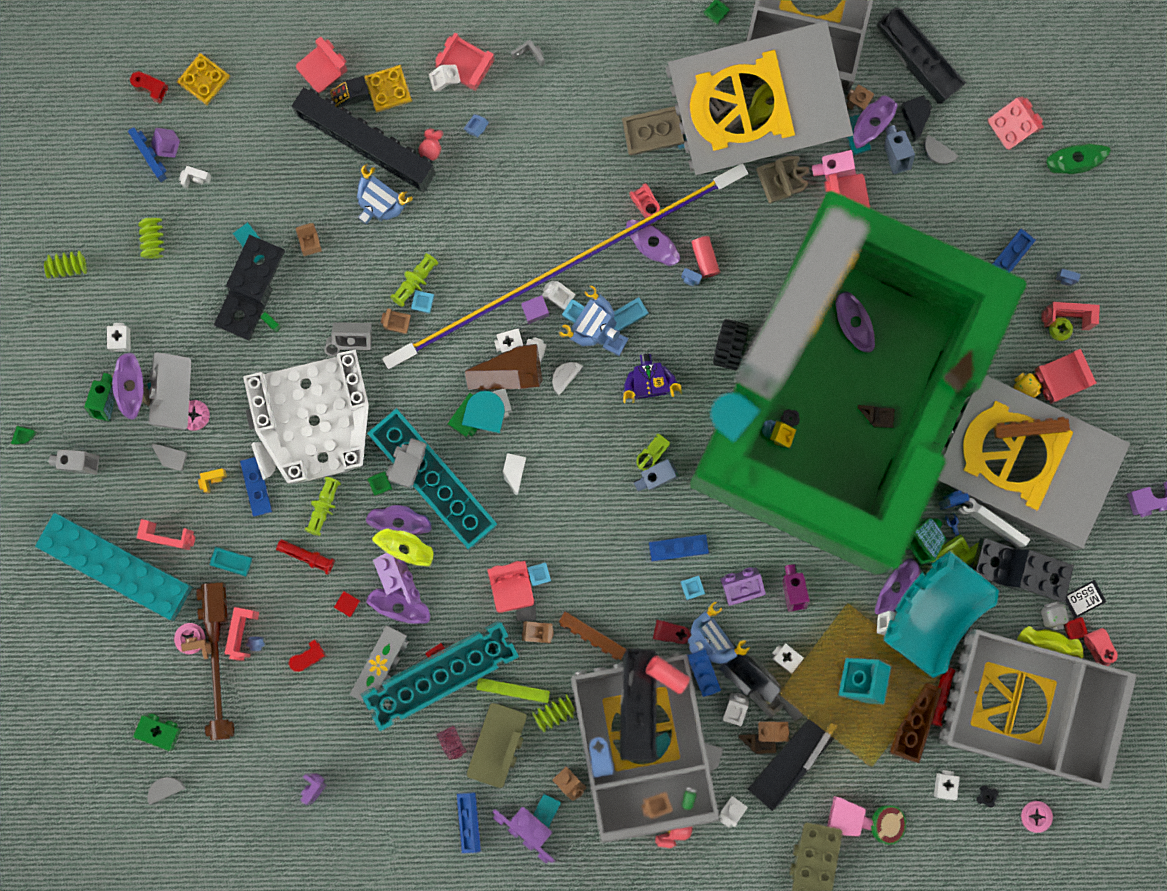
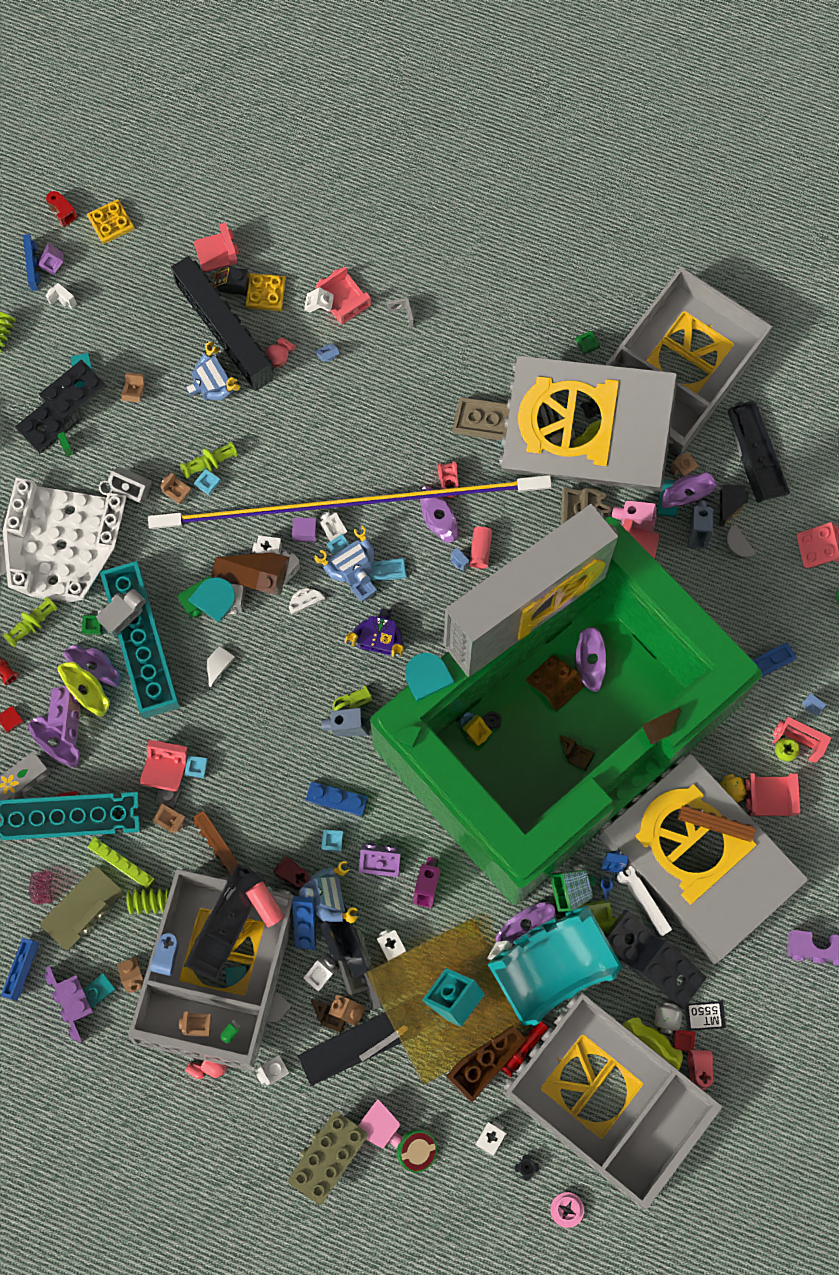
camera: 25 degrees right, 10 degrees down
none -> reddish brown bracket [526,655,585,712]

